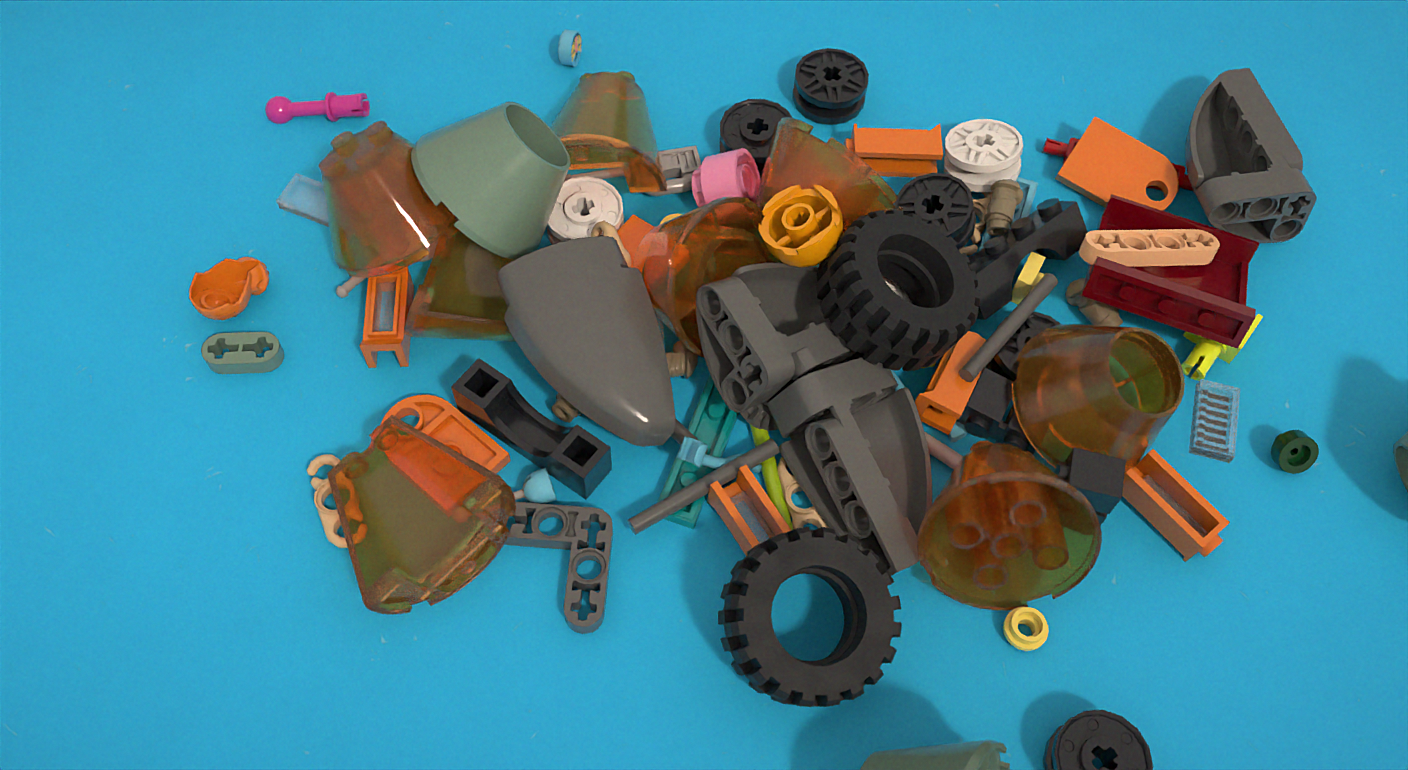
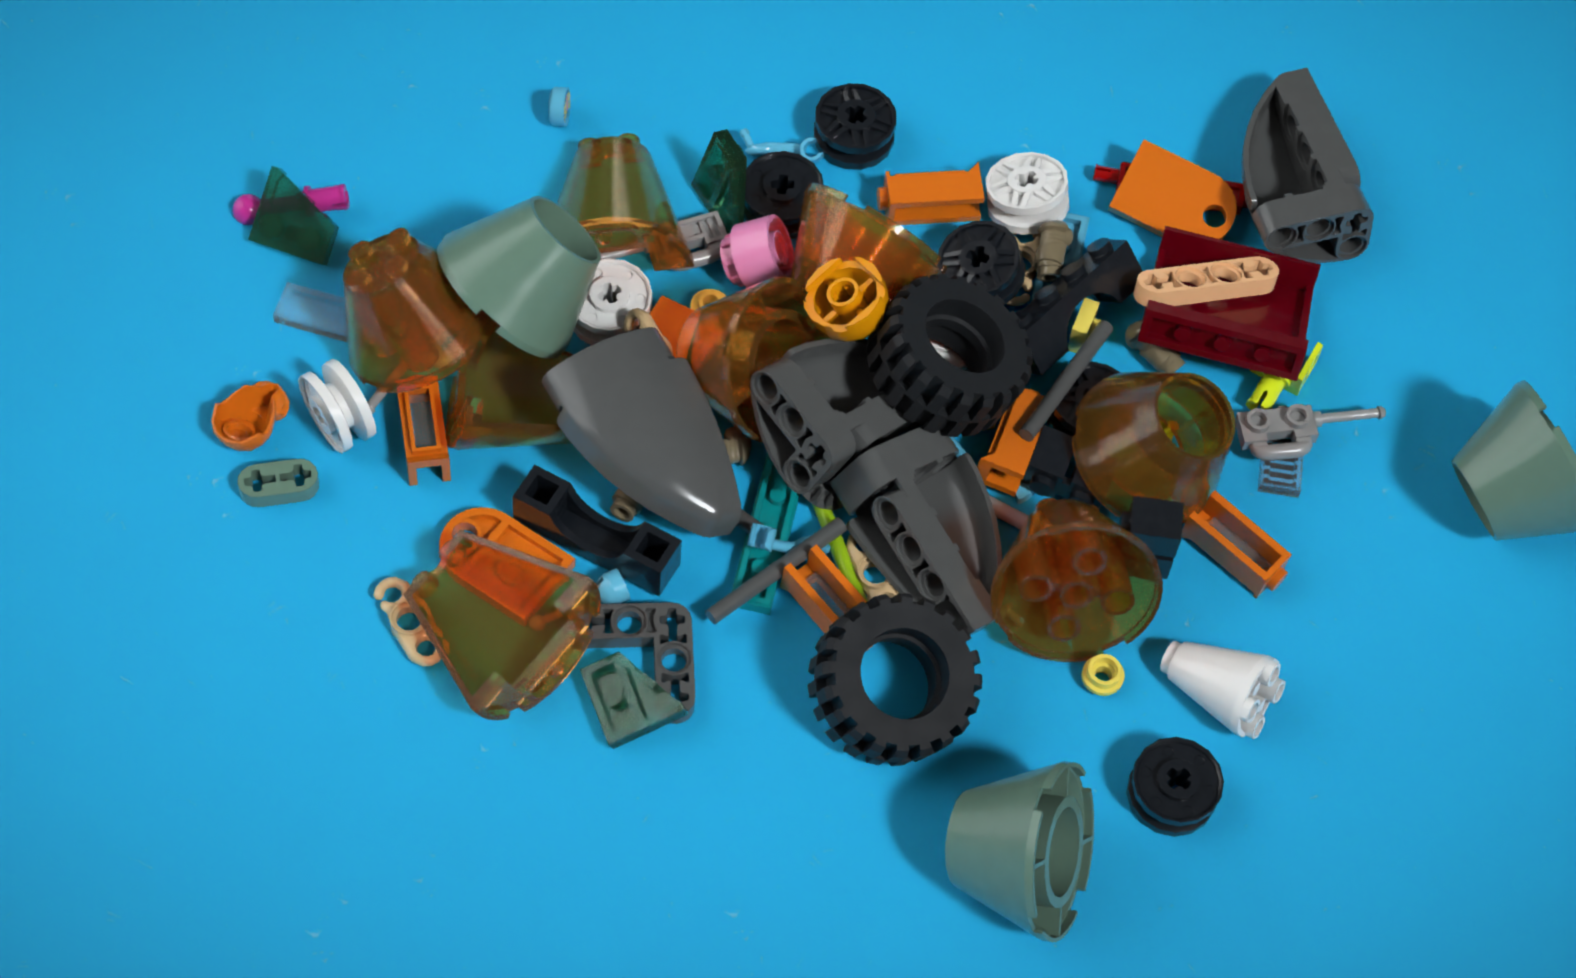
camera: 10 degrees left, 0 degrees up
dark green tile [1271,430,1319,474] -> none
none -> clear green wing [248,166,339,265]
none -> white wheel [298,359,377,454]
none -> clear green wing [580,652,689,749]
none -> clear green wing [691,129,747,234]
none -> medium azure piece [740,128,824,163]
none -> white cone [1160,641,1286,739]
none -> light grey piece [1234,404,1386,461]

